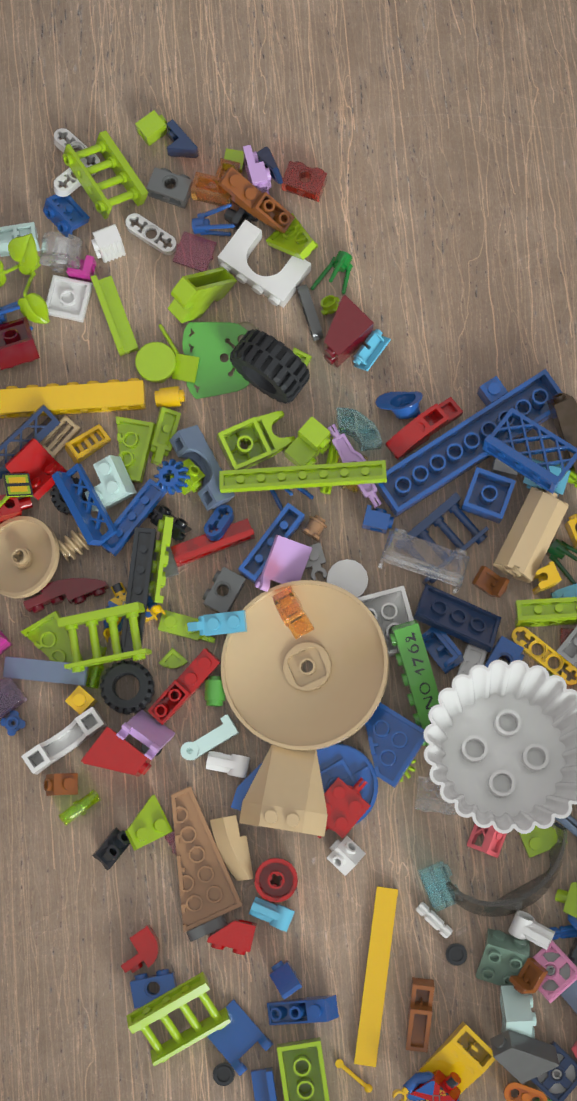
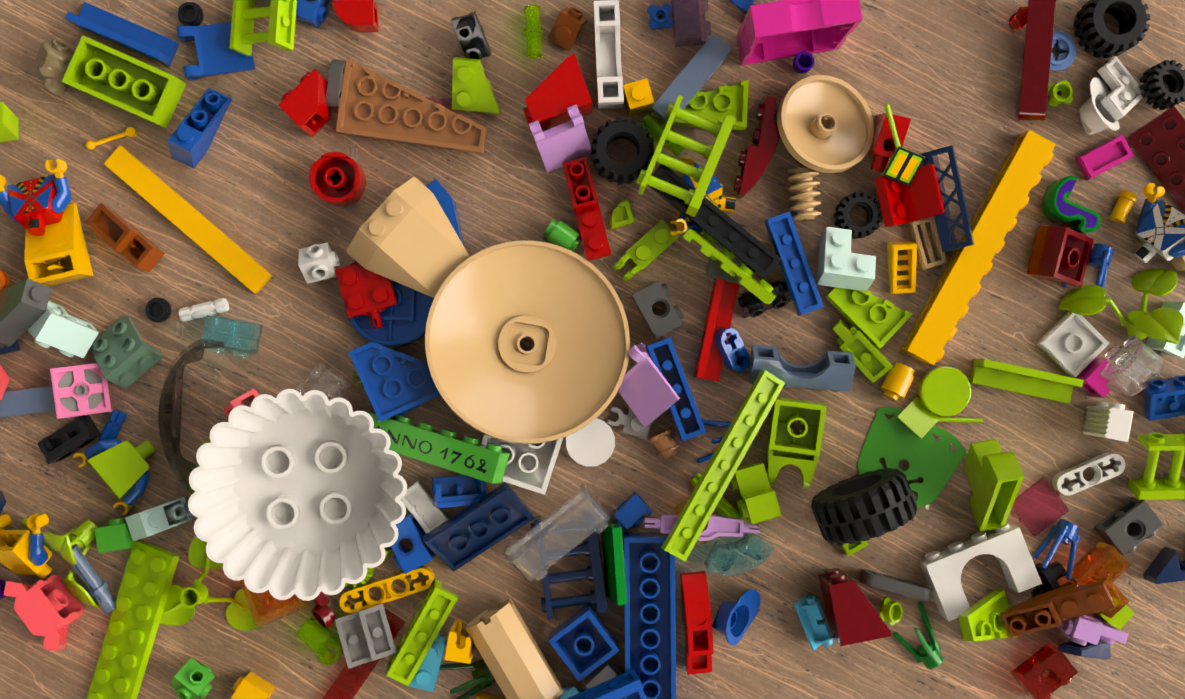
camera: 115 degrees right, 10 degrees up
blue fence [52,463,117,546] -> none
blue gear [154,459,191,495] -> none
lime brick [170,458,206,495] -> none
light aqua leg [180,714,239,760] -> none
medium azure hinge [187,610,247,636] -> none
white piece [206,751,250,779] -> none
tan slope [210,815,254,881] -> none
medium azure piece [249,897,295,932] -> none
blue slope [269,960,302,999] -> none
clear orange brick [272,586,314,639] -> none
dark orange bracket [472,566,510,598] -> none
white piece [508,910,555,950] -> none
dark orange bracket [509,958,548,994] -> none
none -> green tile [601,520,627,605]

